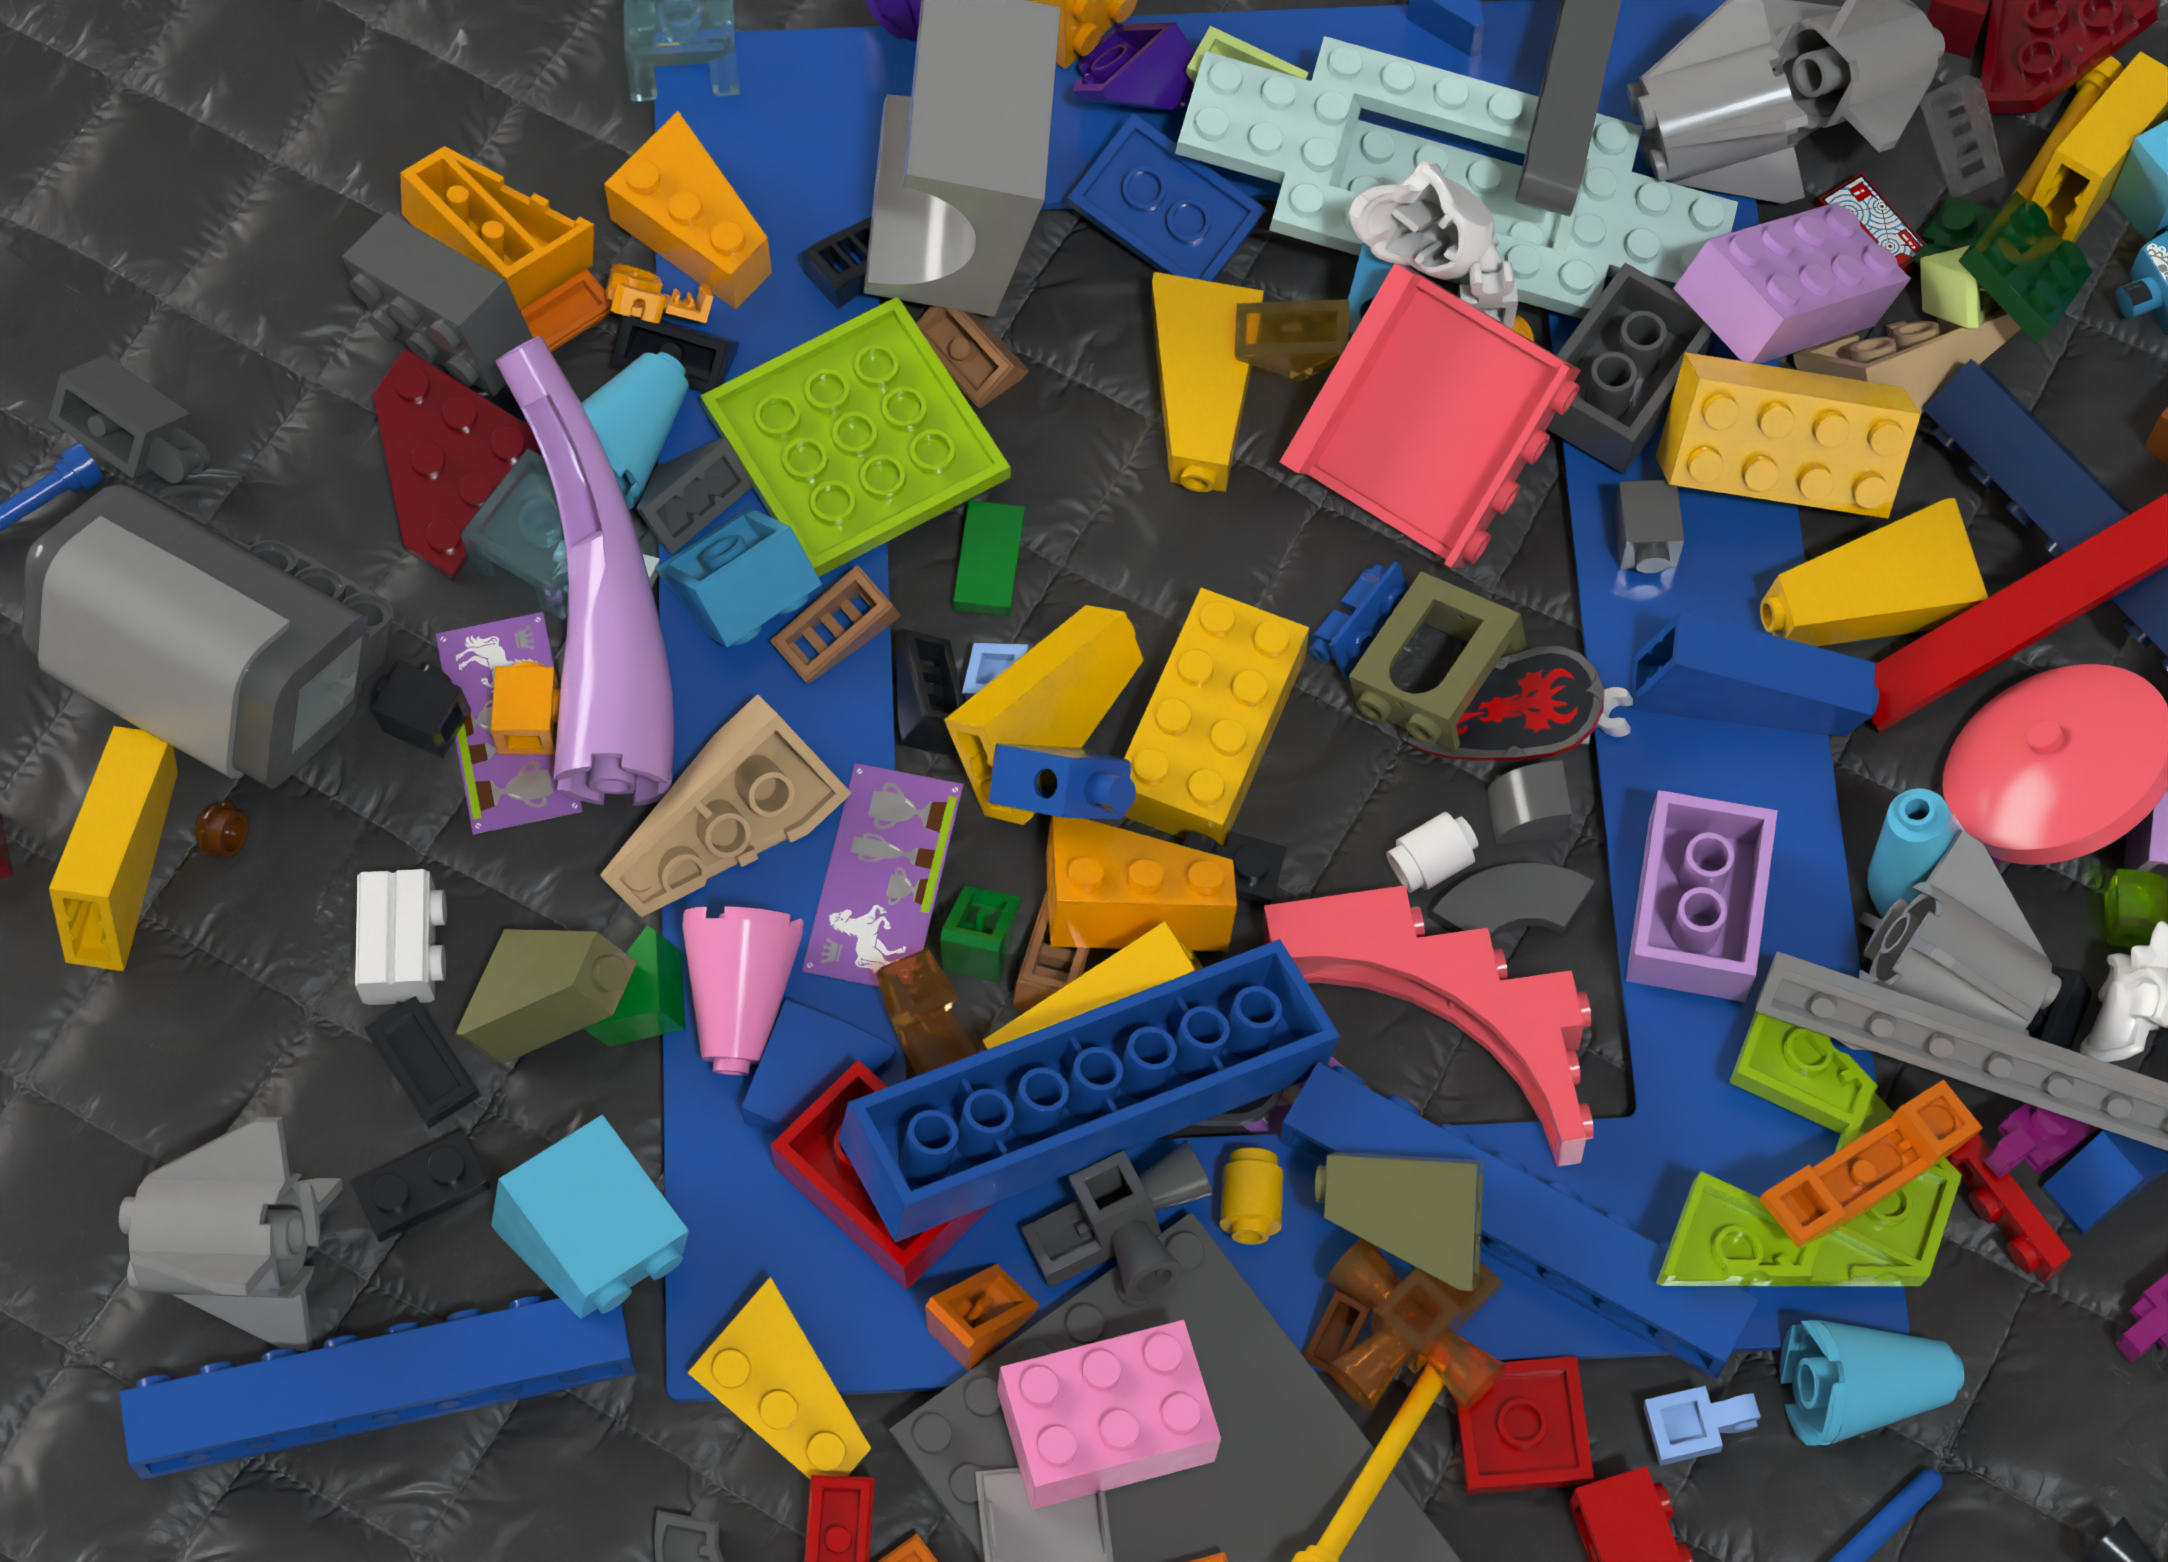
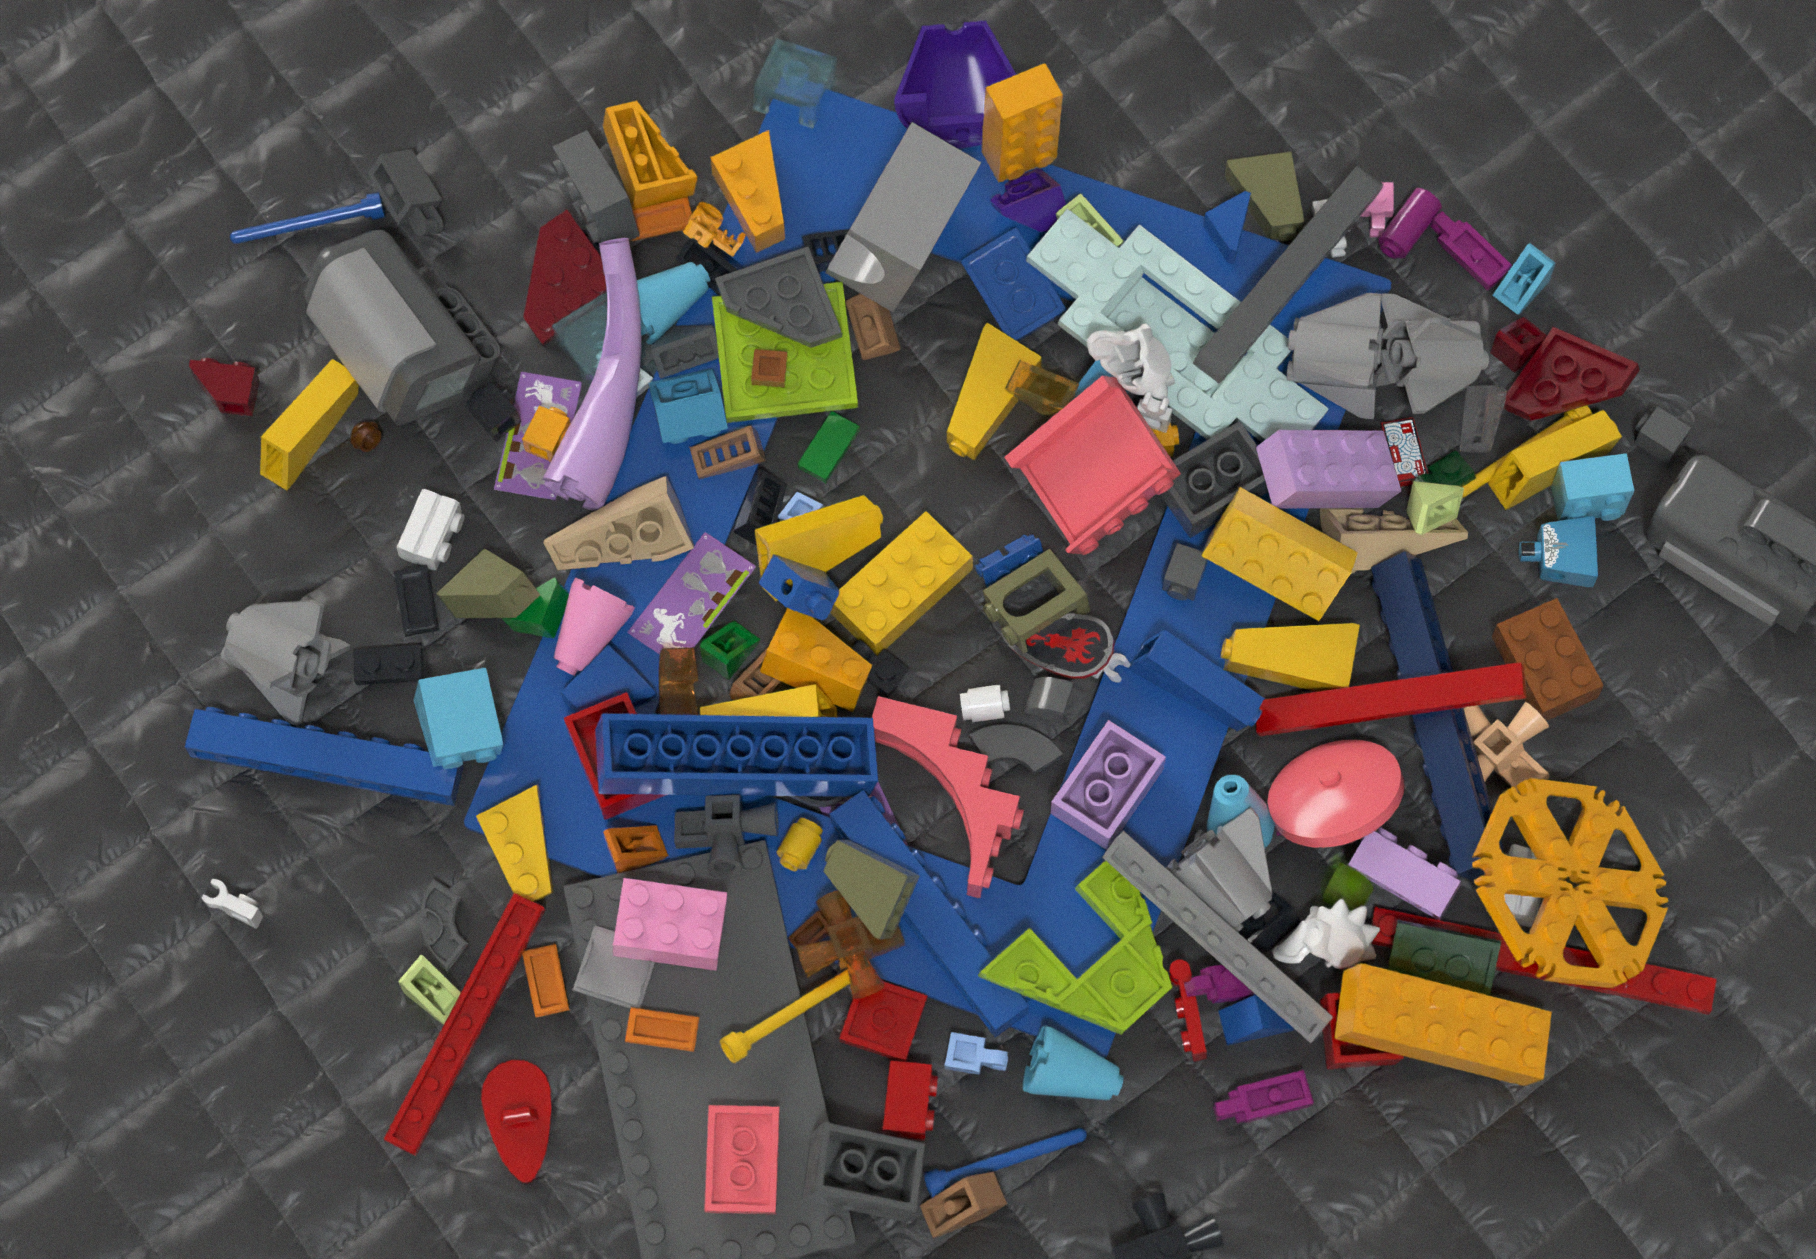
camera: 25 degrees right, 5 degrees up
orange slope [1759,1079,1983,1248] -> none
dark green plate [1958,191,2092,343] -> none
none -> dark grey plate [715,246,842,348]
none -> dark orange plate [751,349,788,387]

